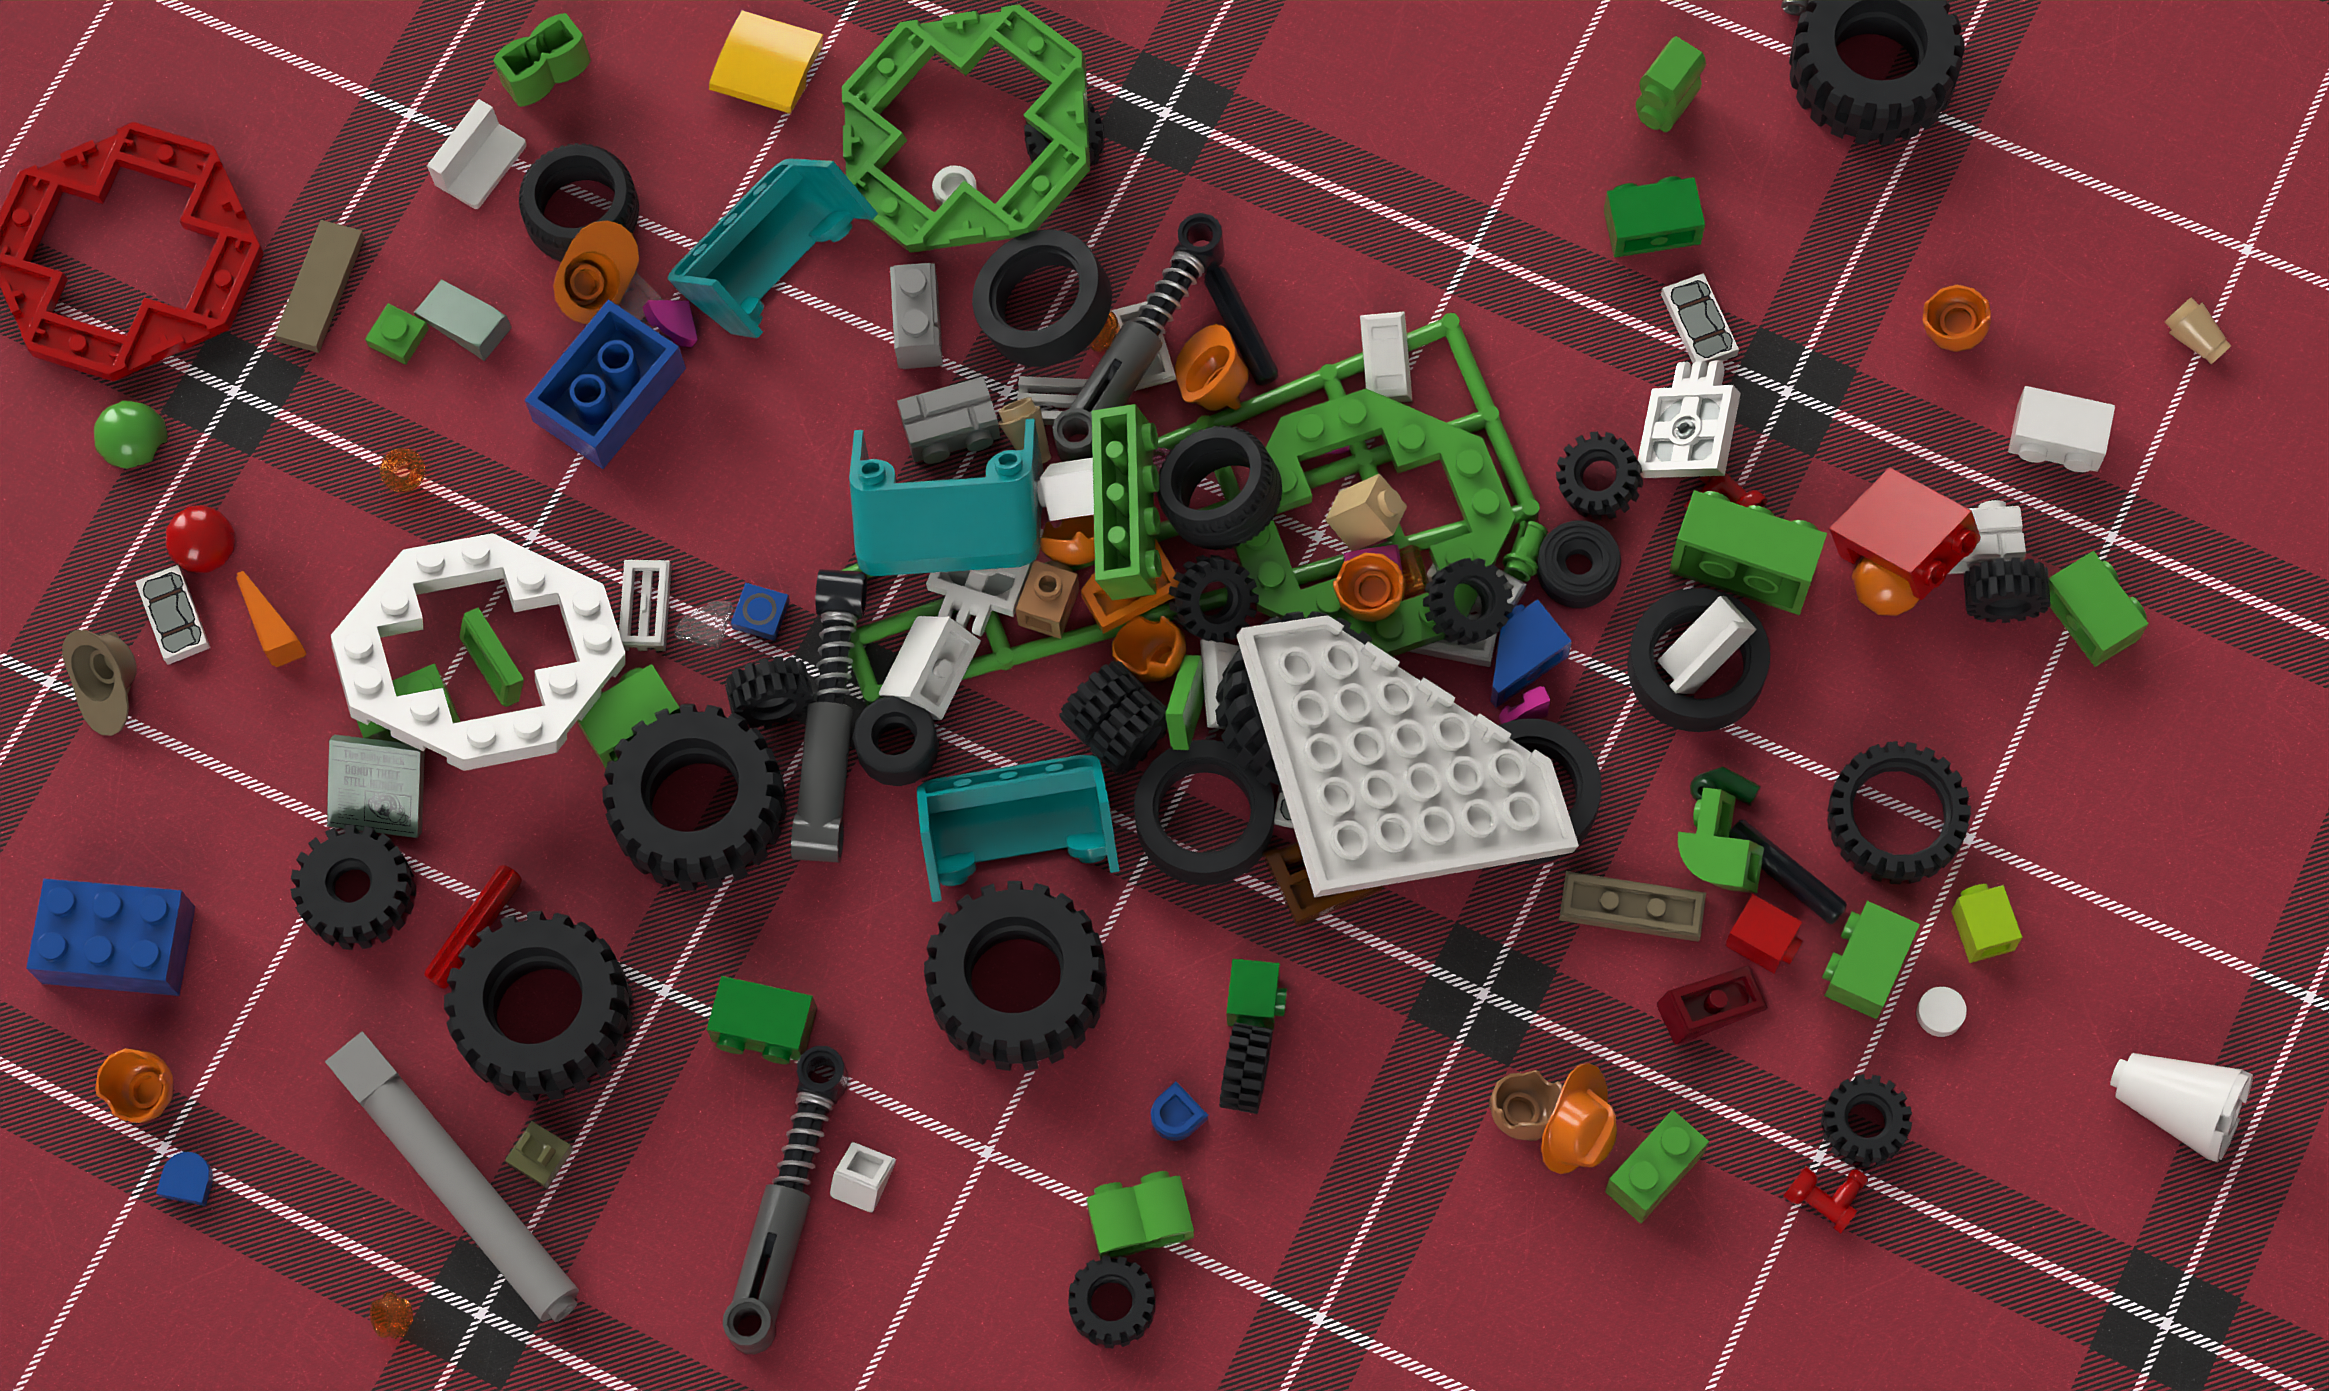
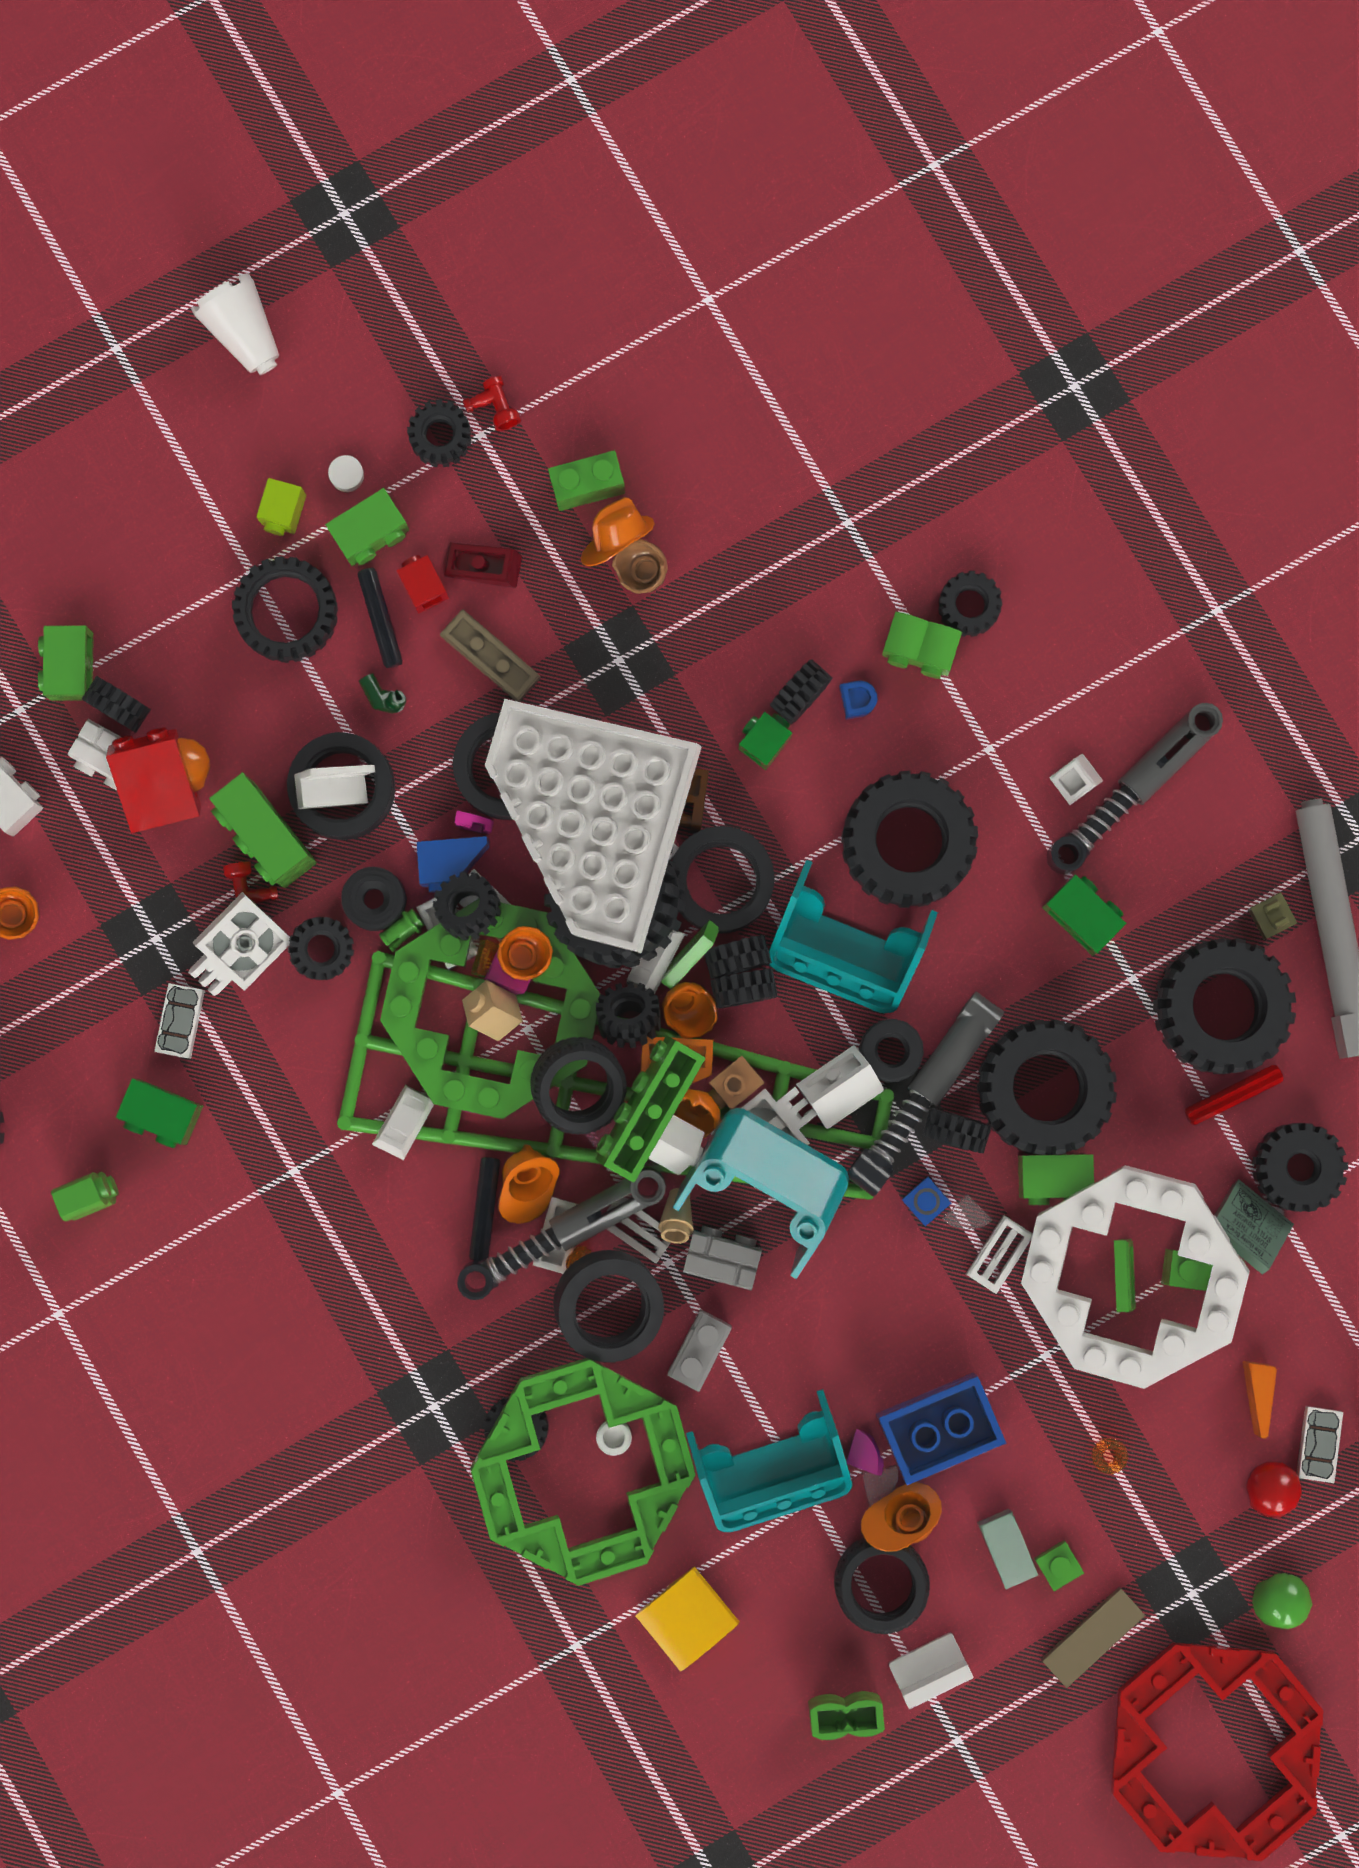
camera: 150 degrees left, 15 degrees up
bright green brick [1678,788,1764,893] -> none

